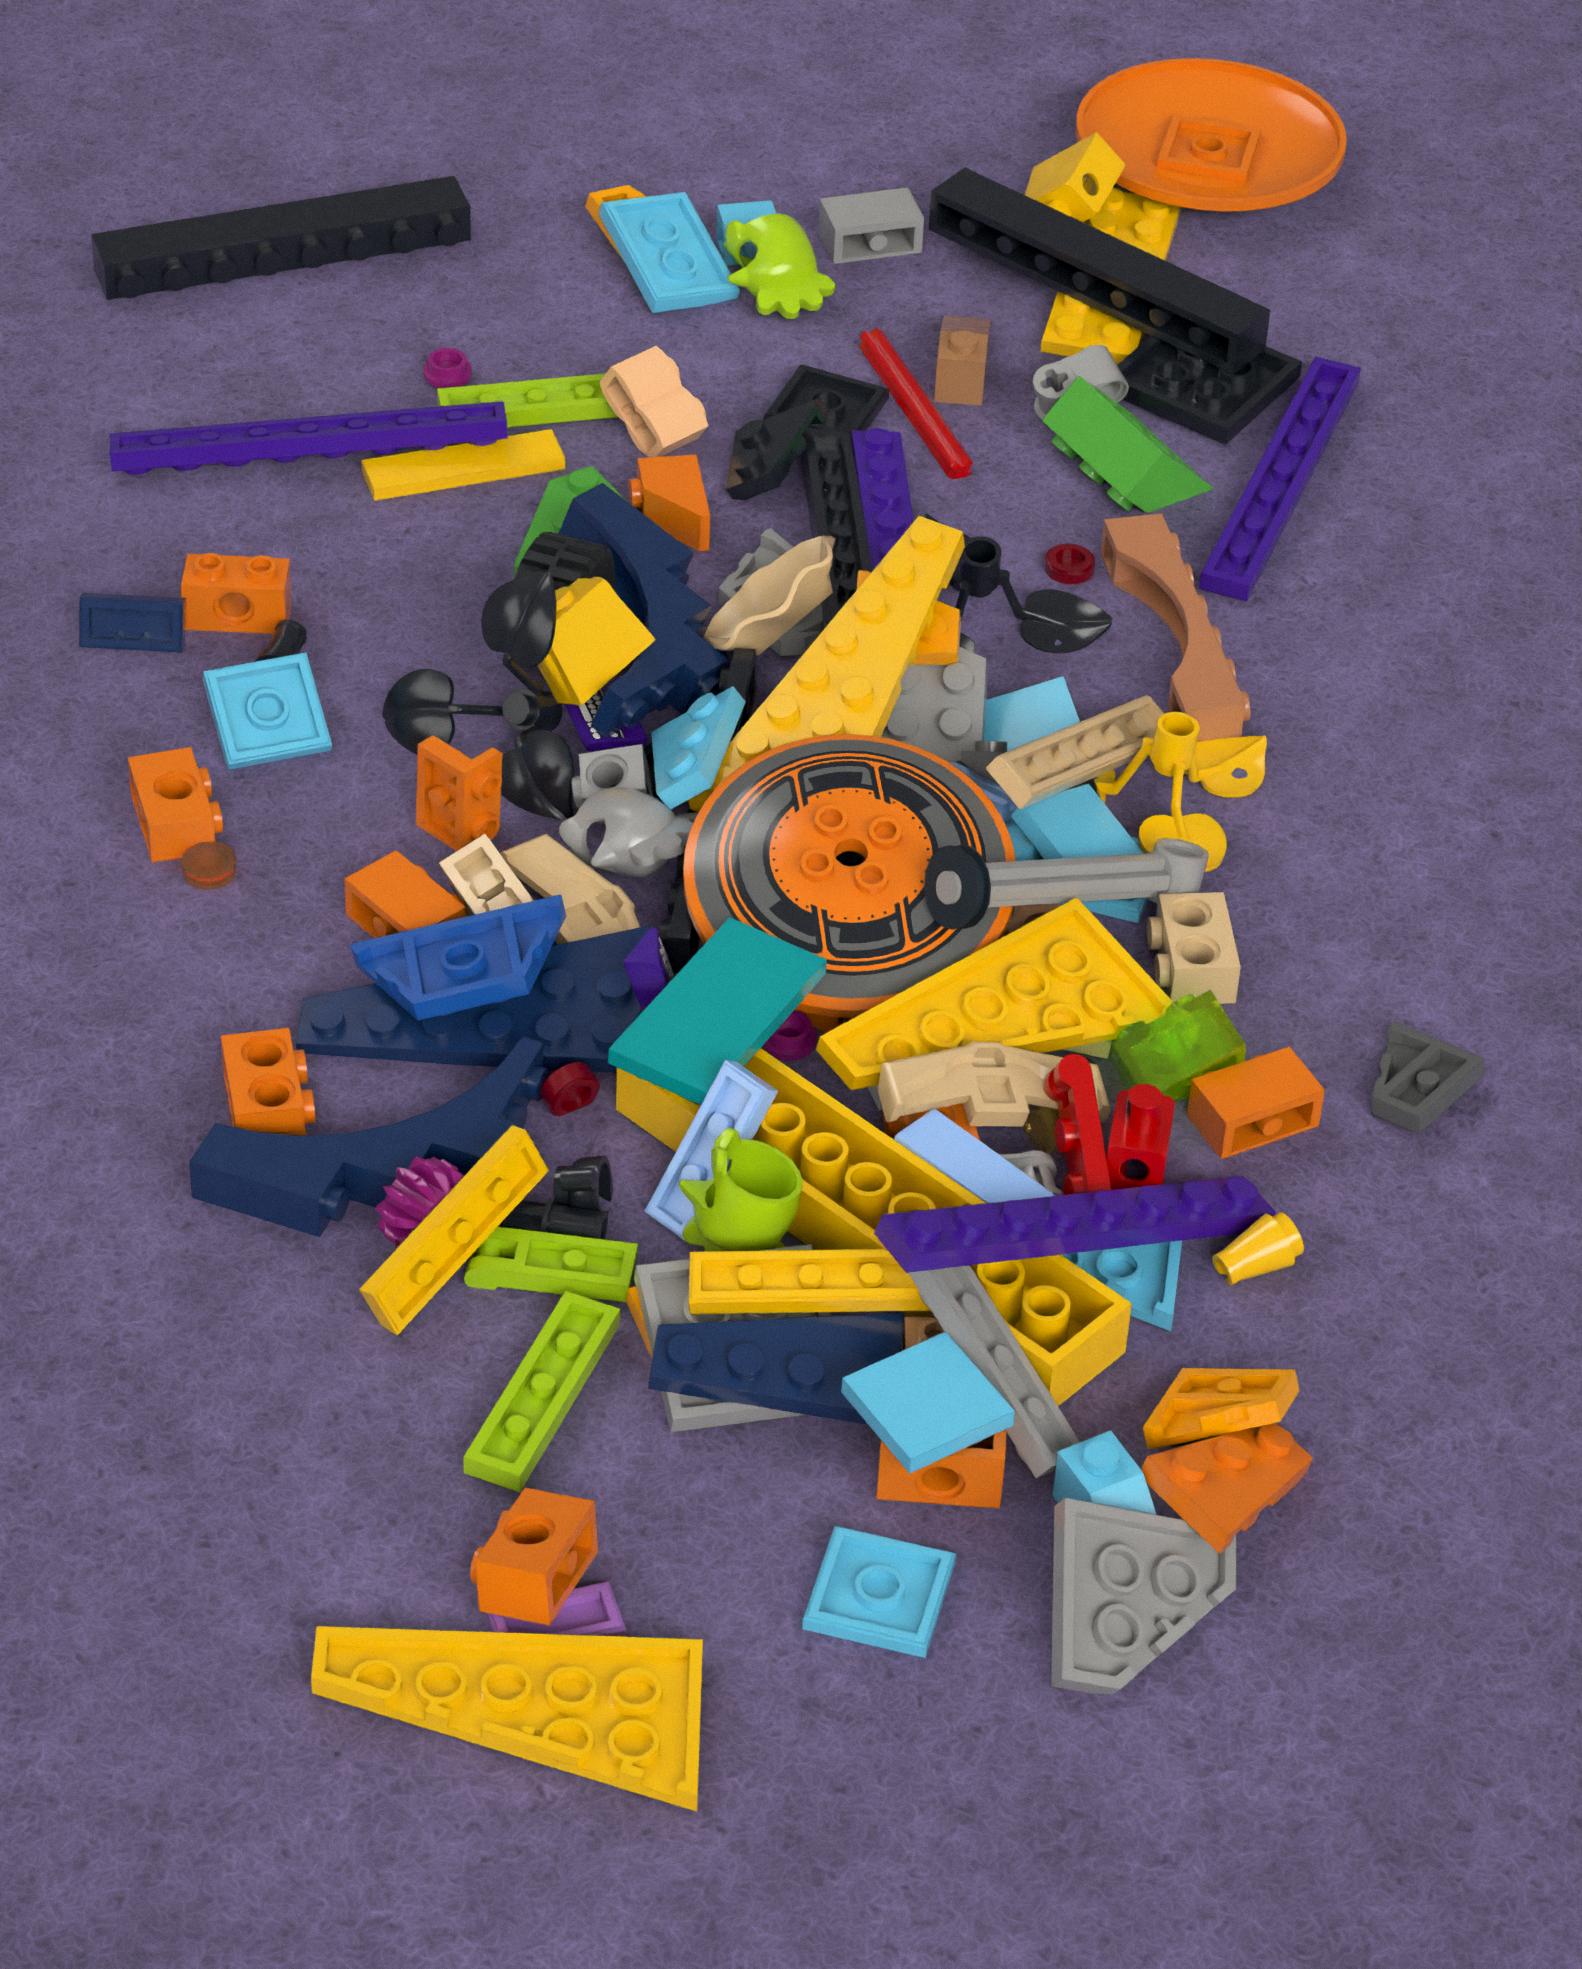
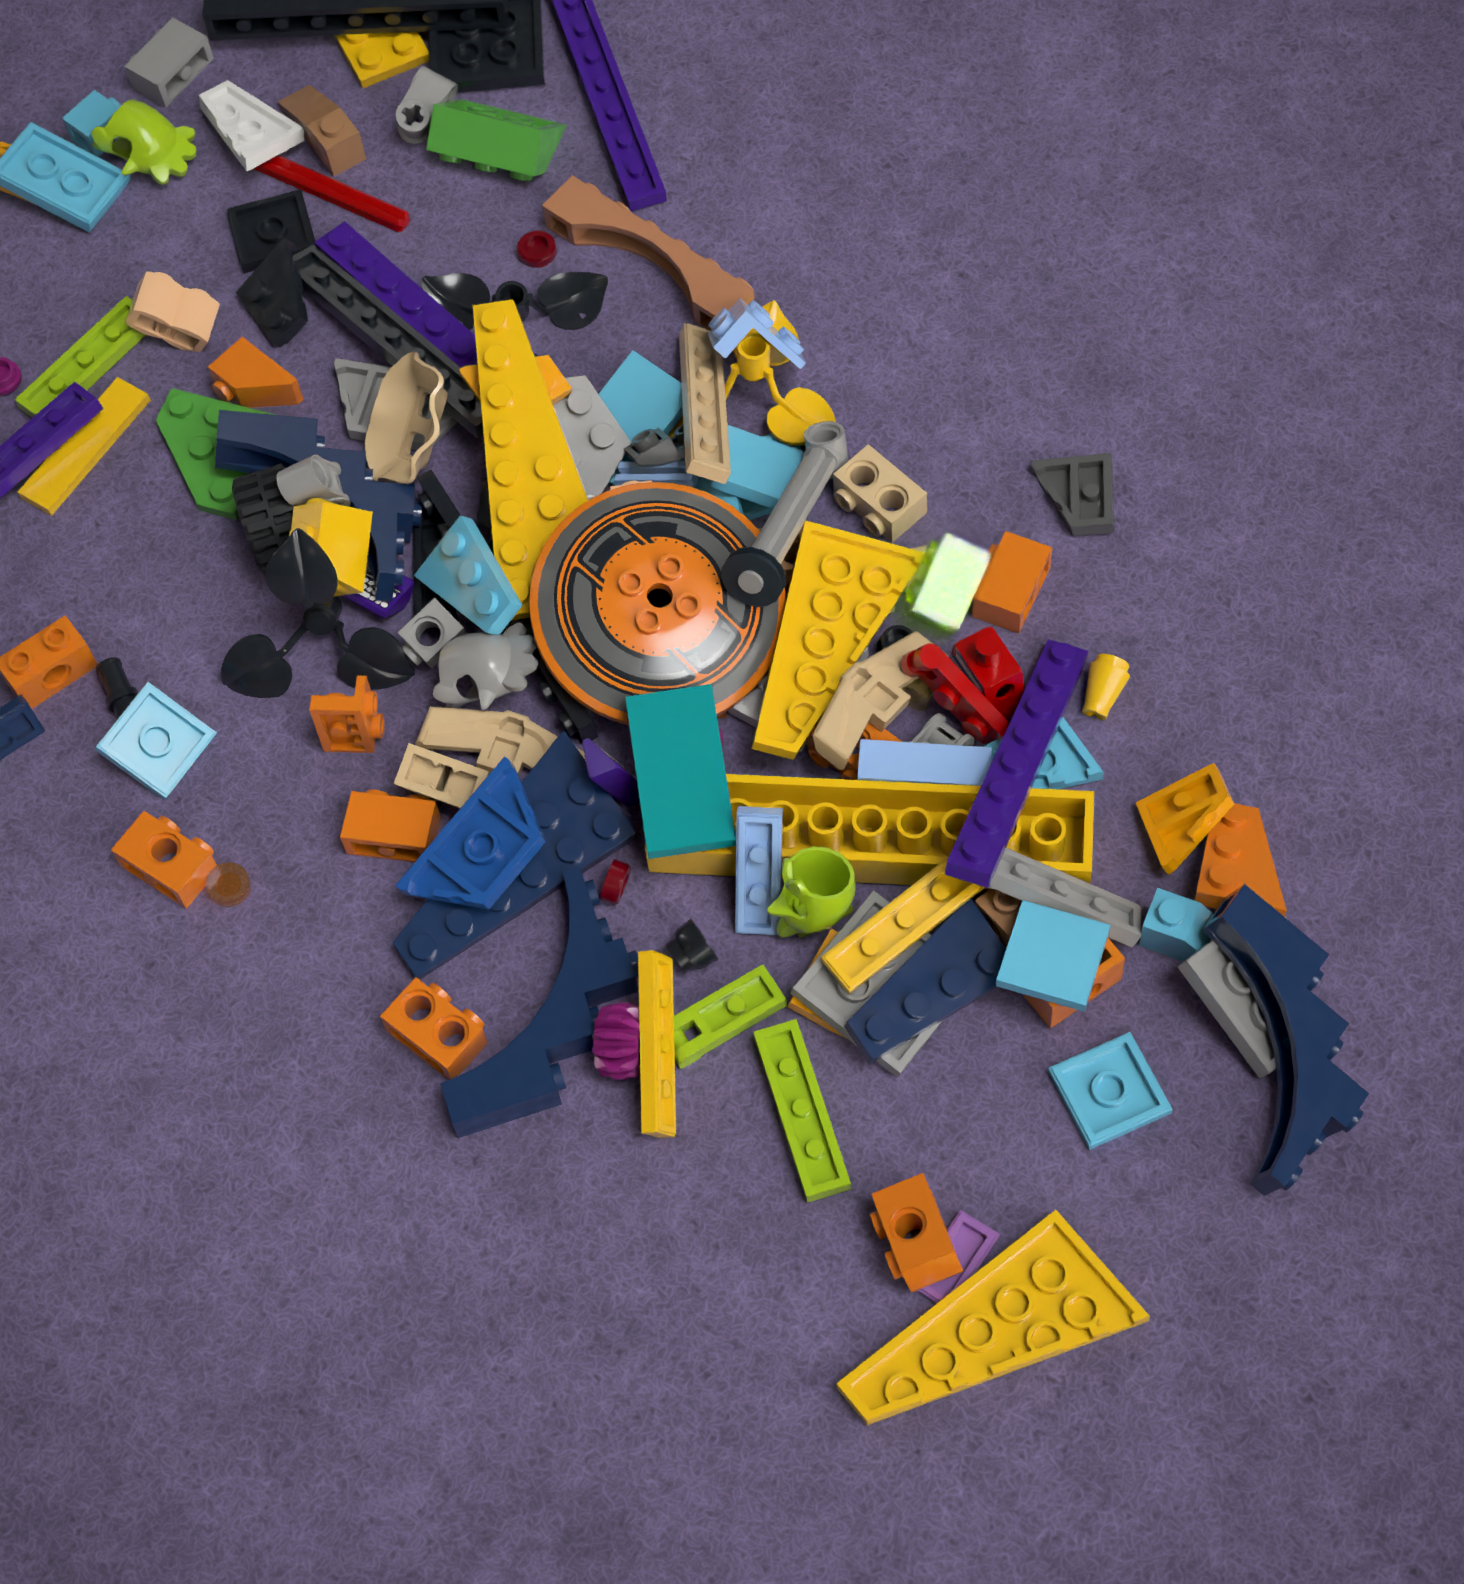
camera: 30 degrees left, 20 degrees up
black axle [498,1198,608,1240] -> none
none -> white wing [199,80,305,171]
none -> light grey piece [276,454,350,507]
none -> light blue bracket [708,298,806,369]
none -> dark blue arch [1202,884,1369,1196]

